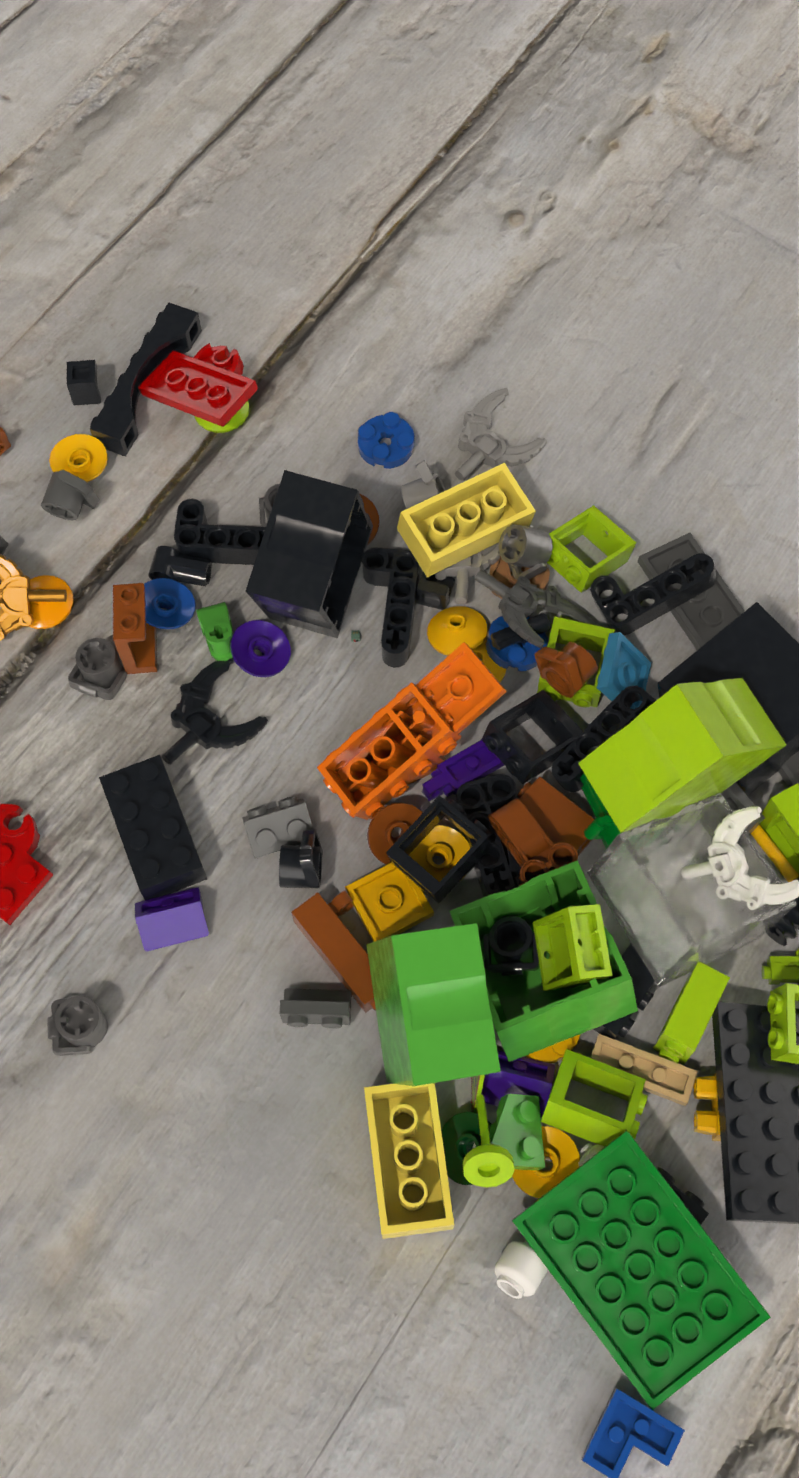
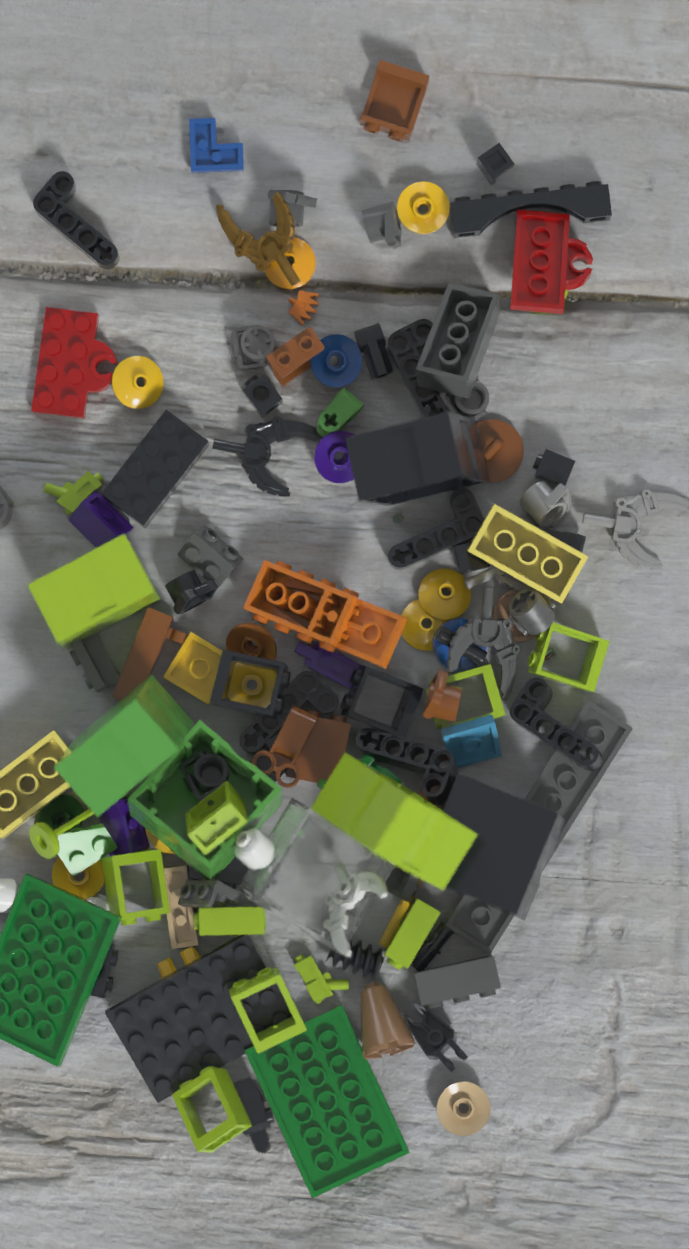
camera: 60 degrees right, 20 degrees up
blue plate [358,412,414,469] -> none
none -> lime tile [28,534,161,649]
none -> lime piece [43,470,105,515]
none -> yellow dish [112,356,164,409]
none -> dark grey bracket [178,880,241,907]
none -> white head [234,829,275,870]
none -> black brick [242,374,283,418]
none -> orange piece [288,290,318,326]
none -> dark grey brick [416,282,501,399]
none -> black brick [532,449,575,486]

